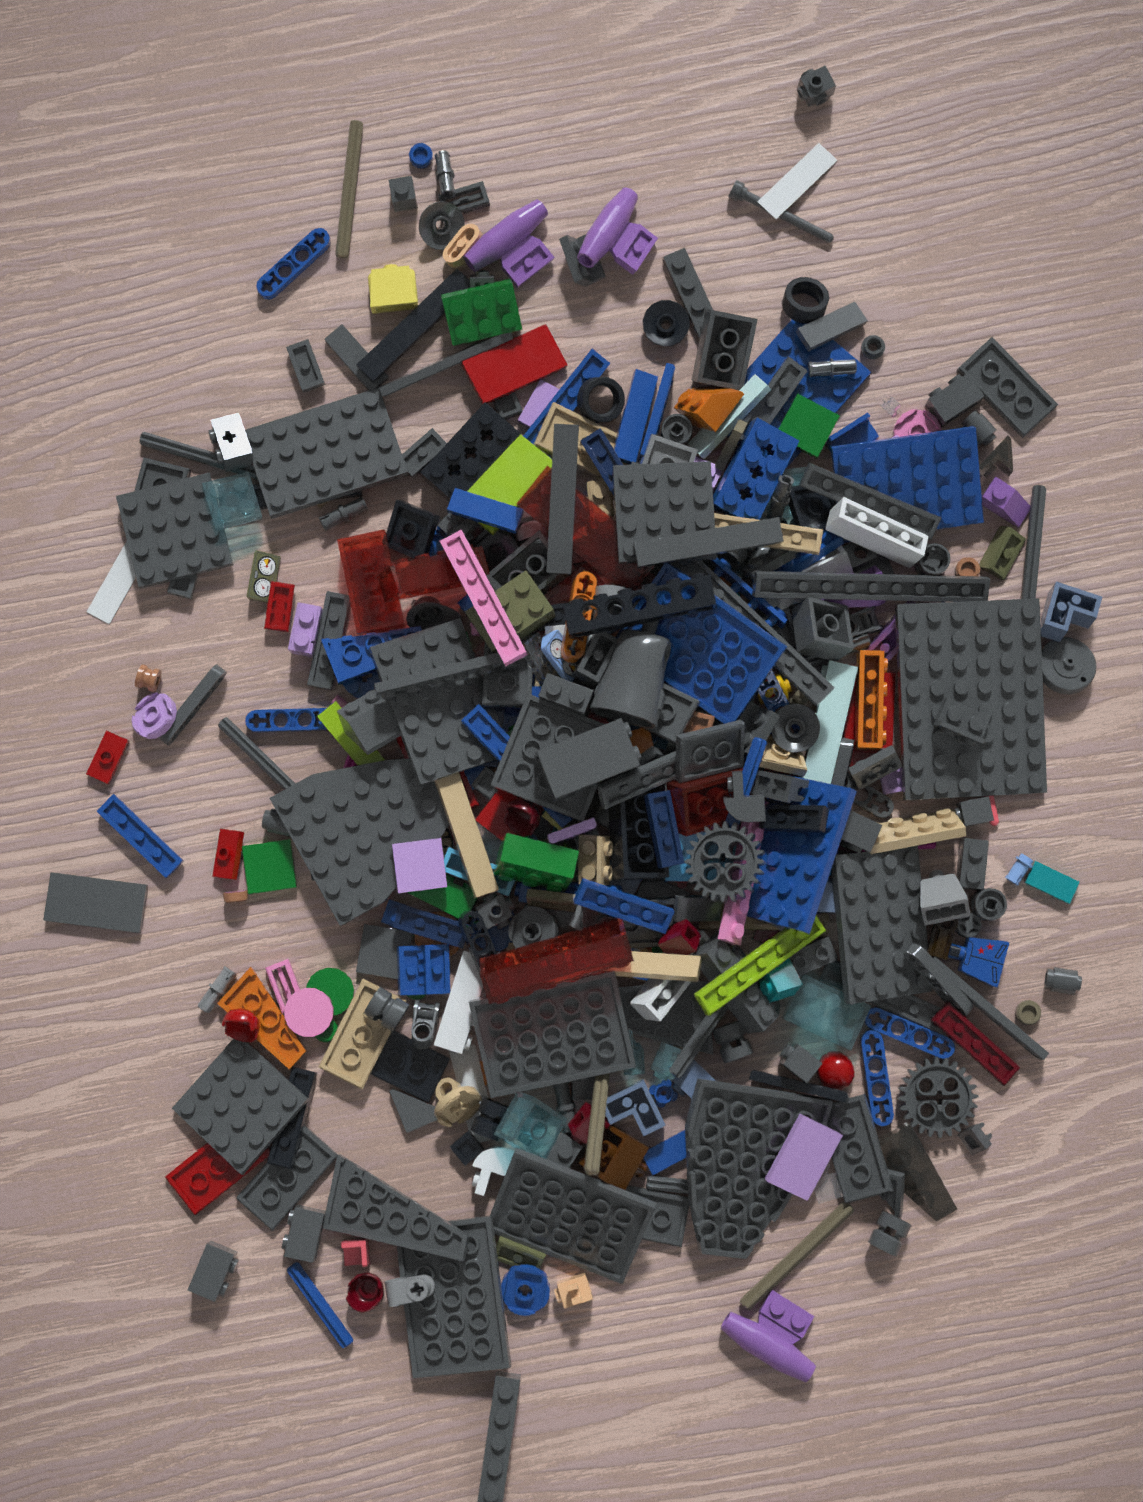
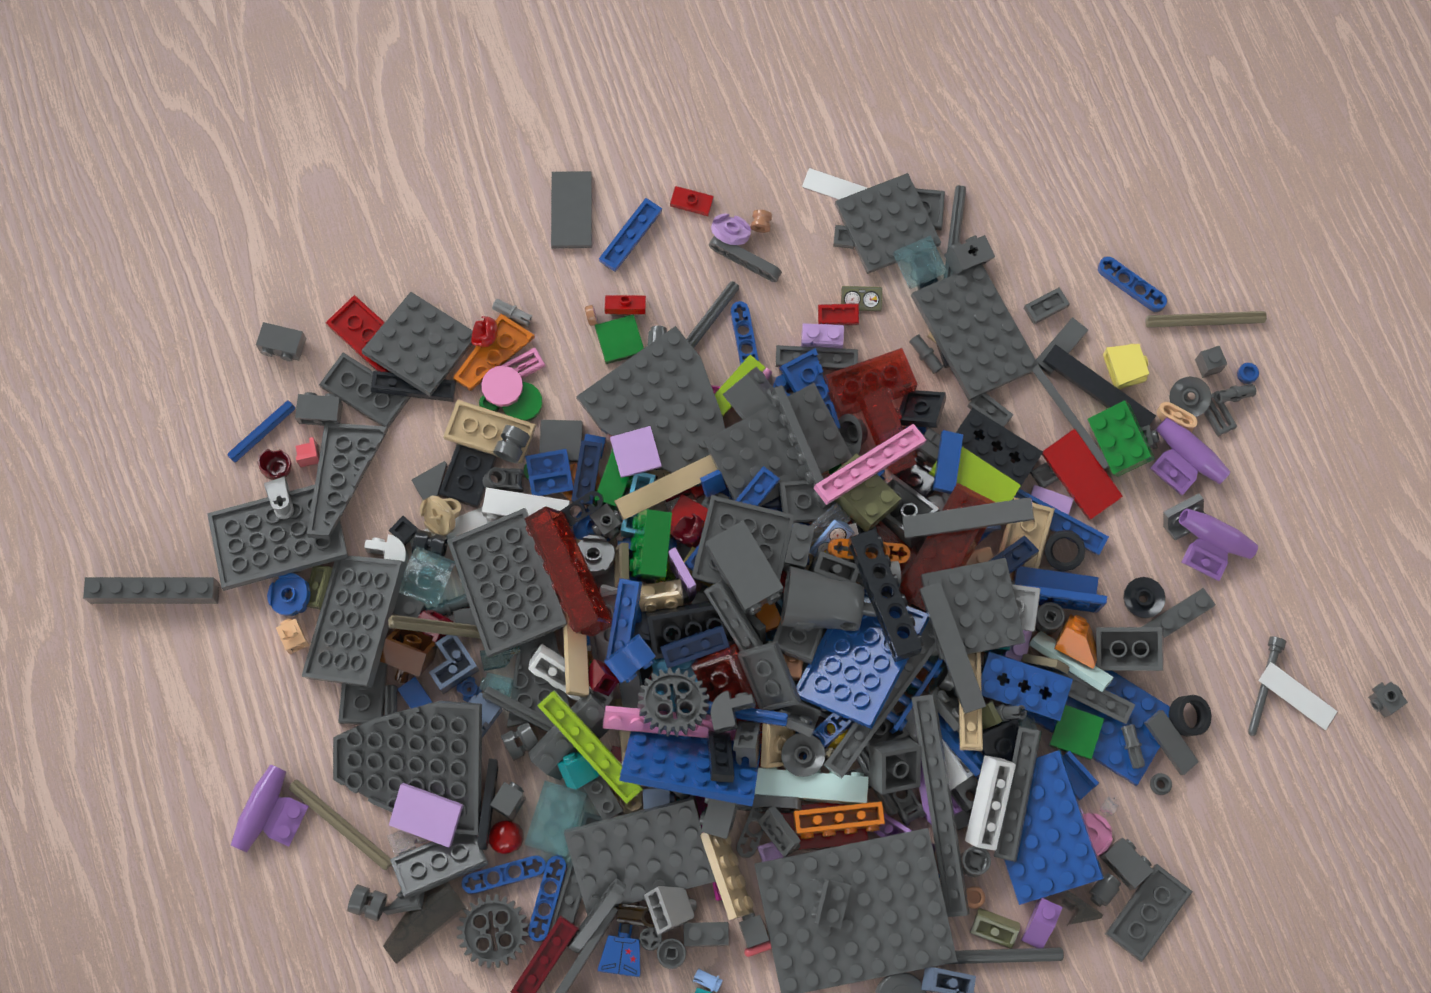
camera: 75 degrees right, 10 degrees down
flat silver tile [958,1122,992,1155] -> none
none -> blue brick [604,634,656,683]
none -> blue tile [700,469,726,498]
none -> olive tile [982,702,1002,730]

